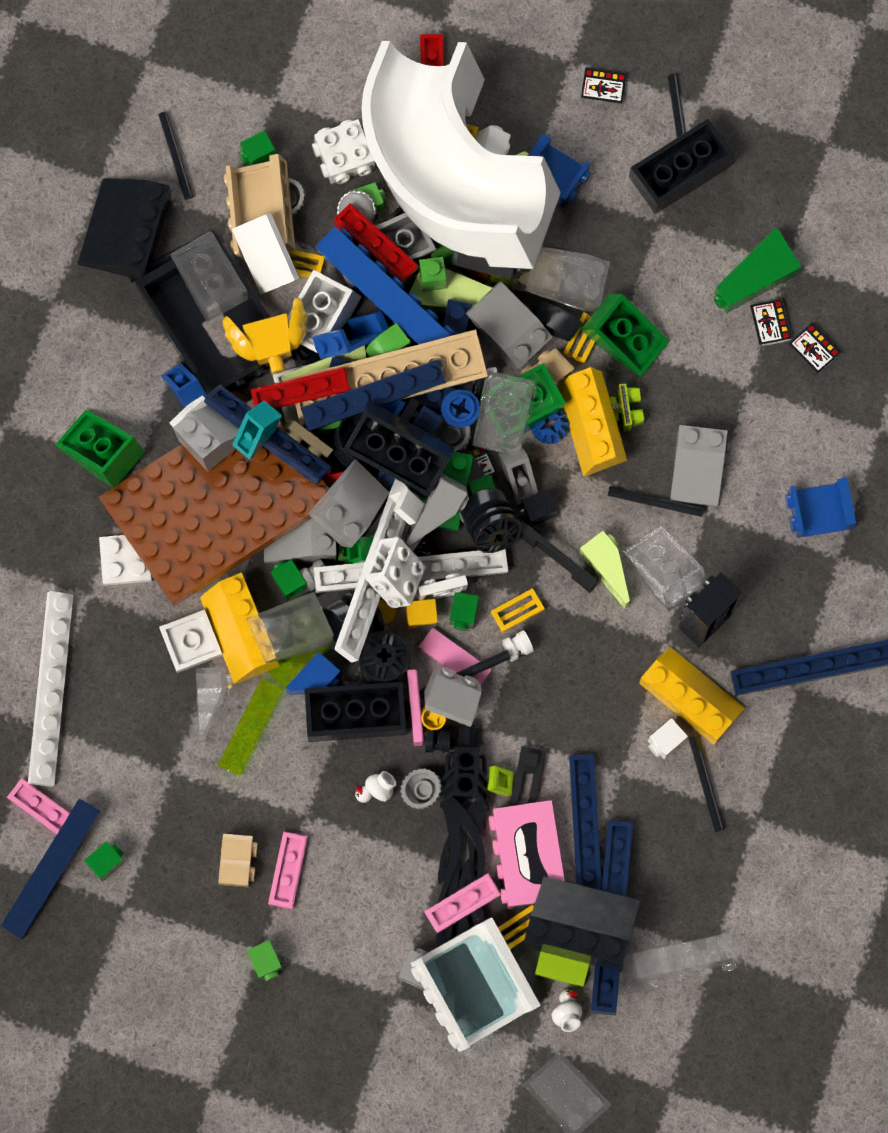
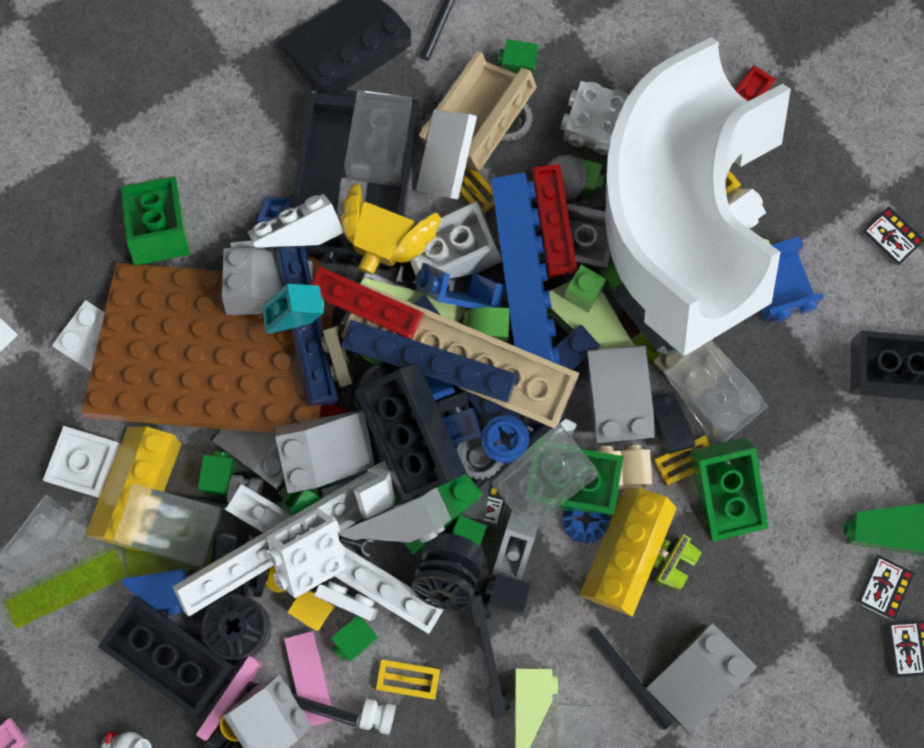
camera: 40 degrees right, 0 degrees up
none -> white slope [248,194,344,247]

